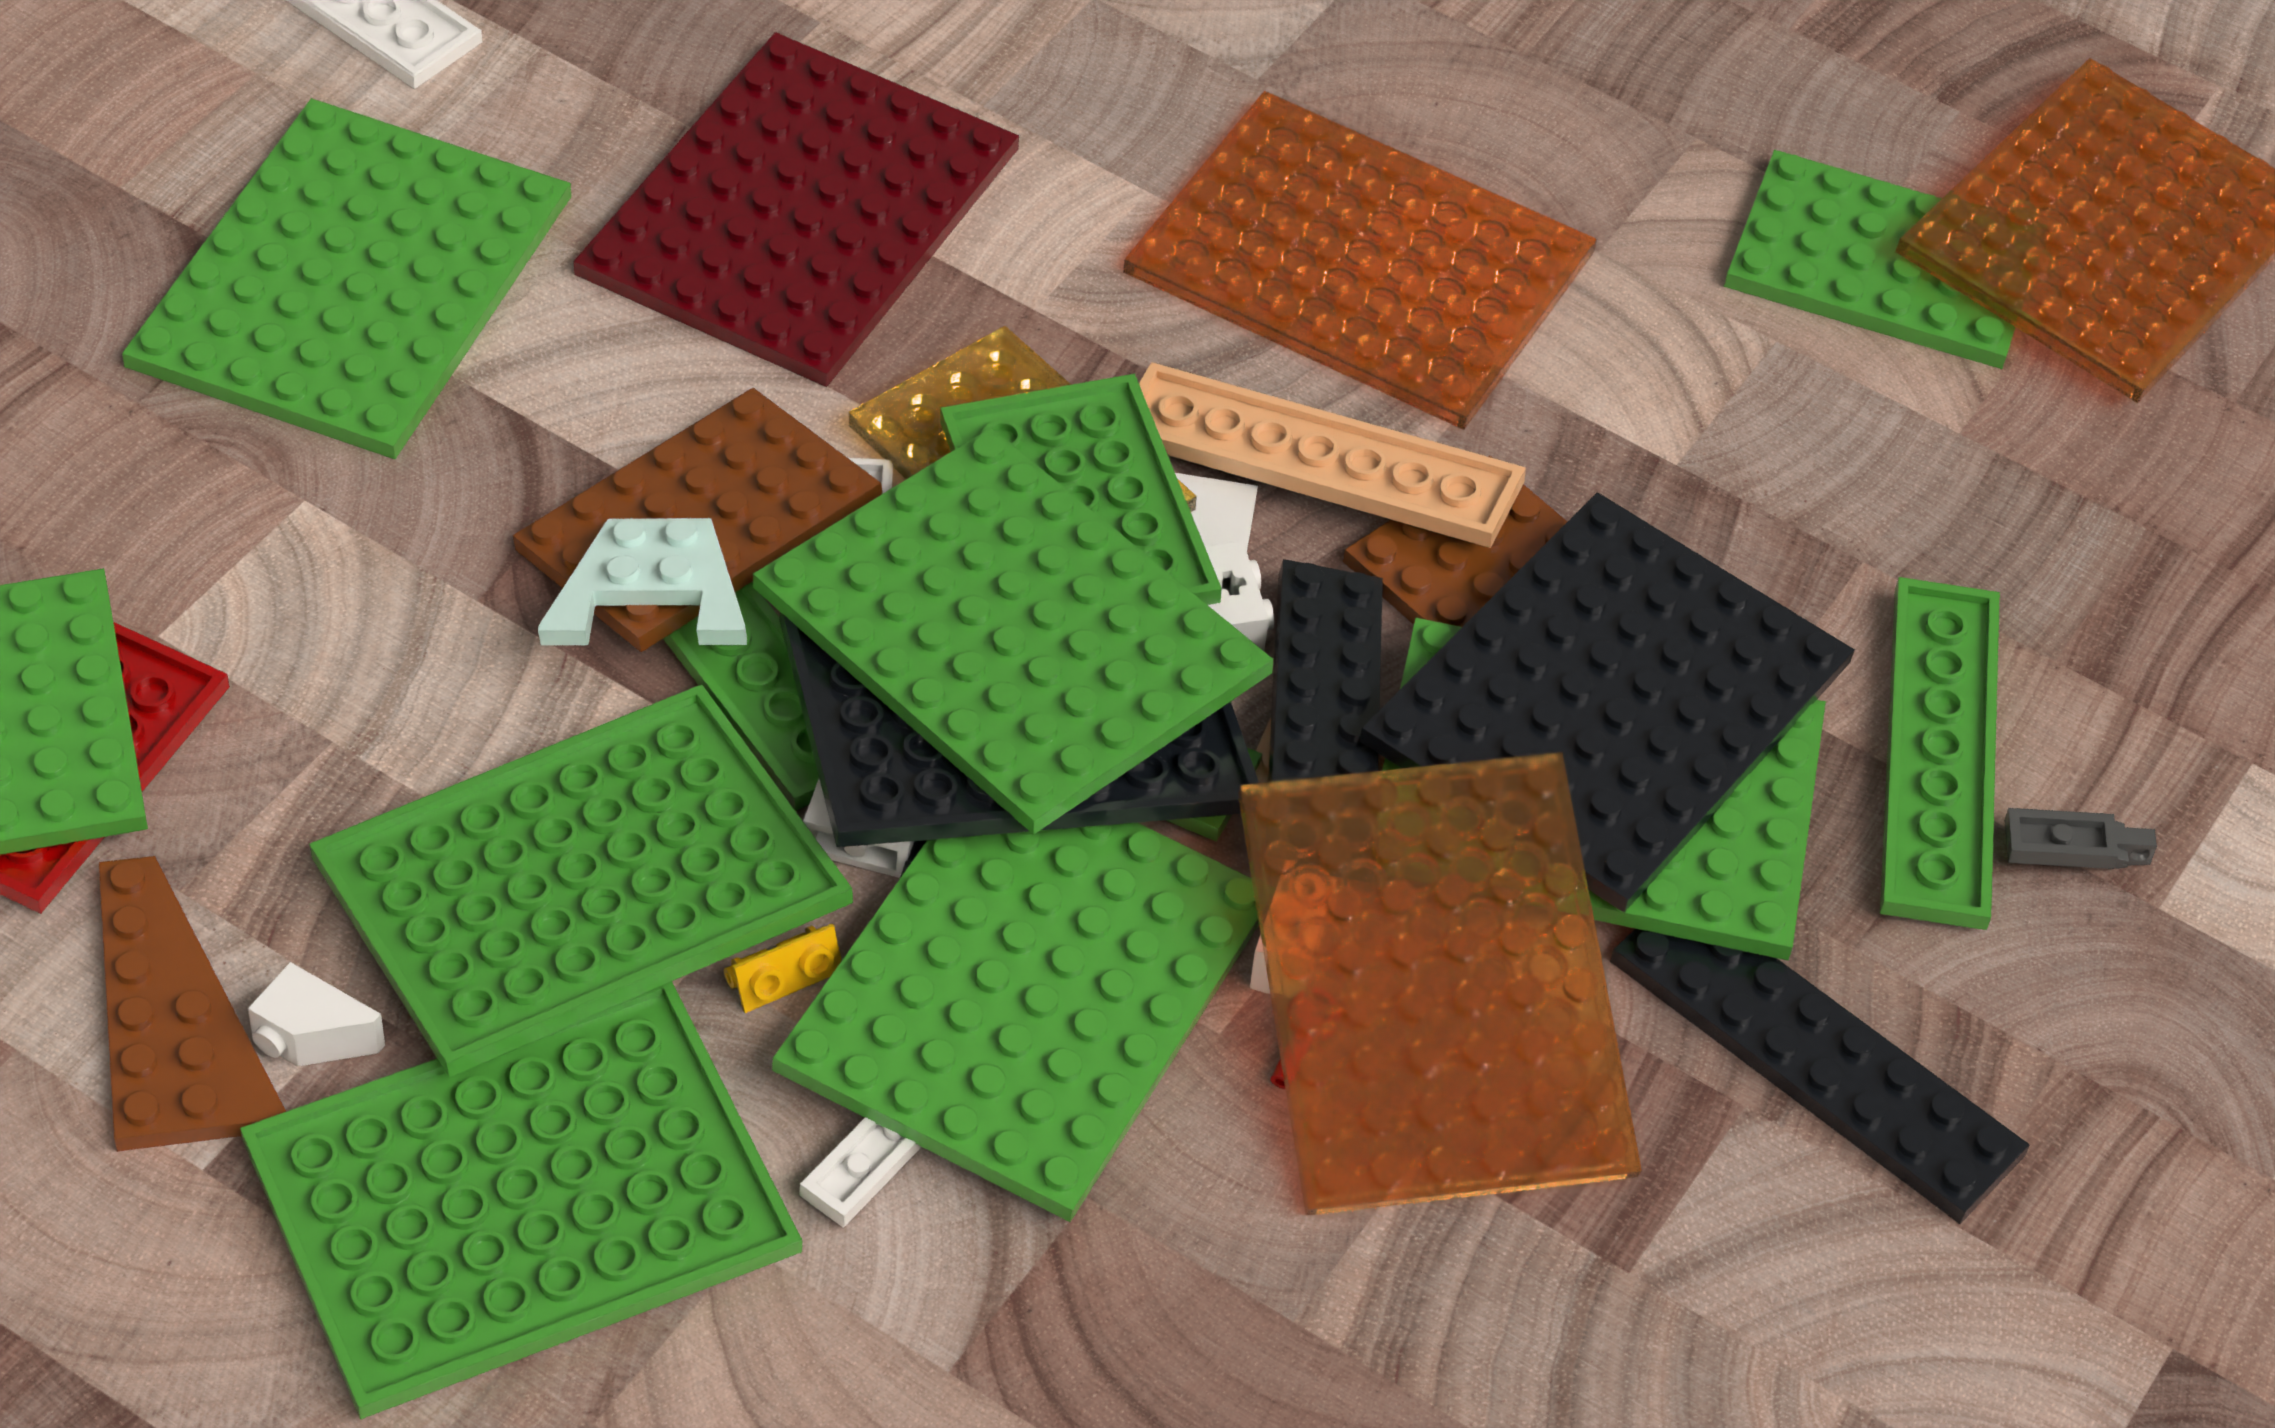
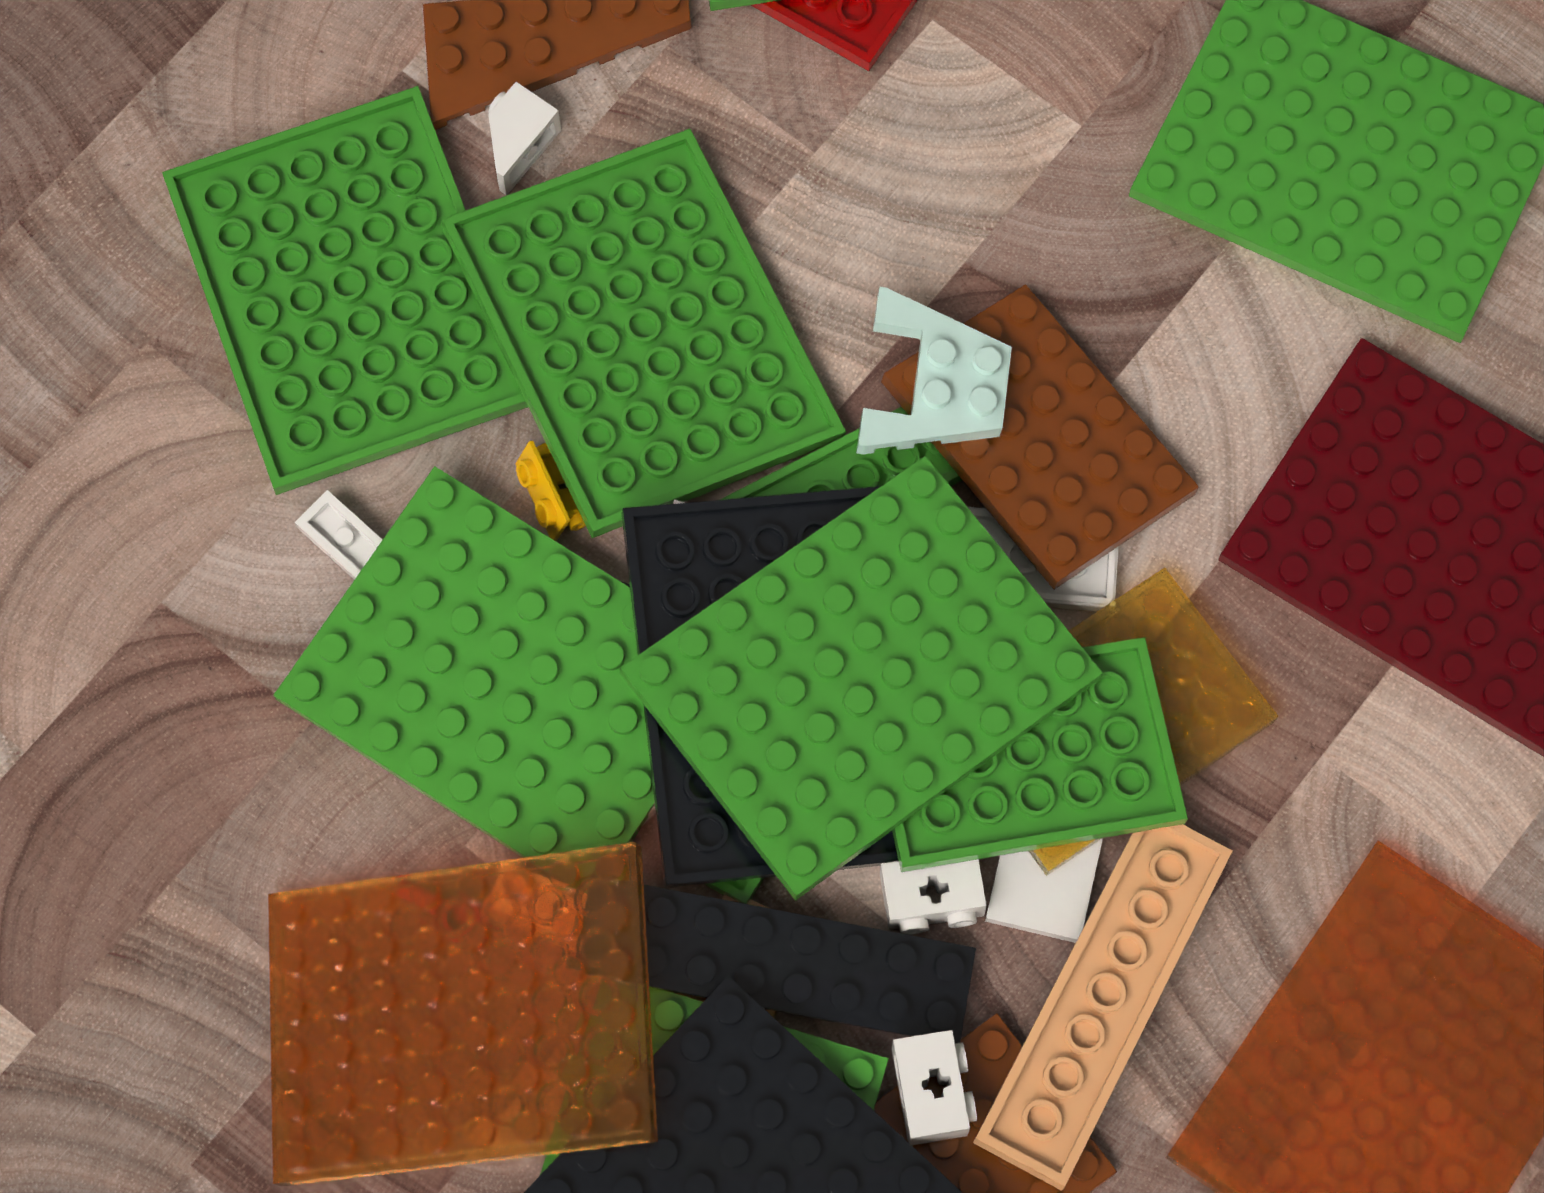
camera: 100 degrees right, 20 degrees up
none -> white brick [892,1030,977,1145]

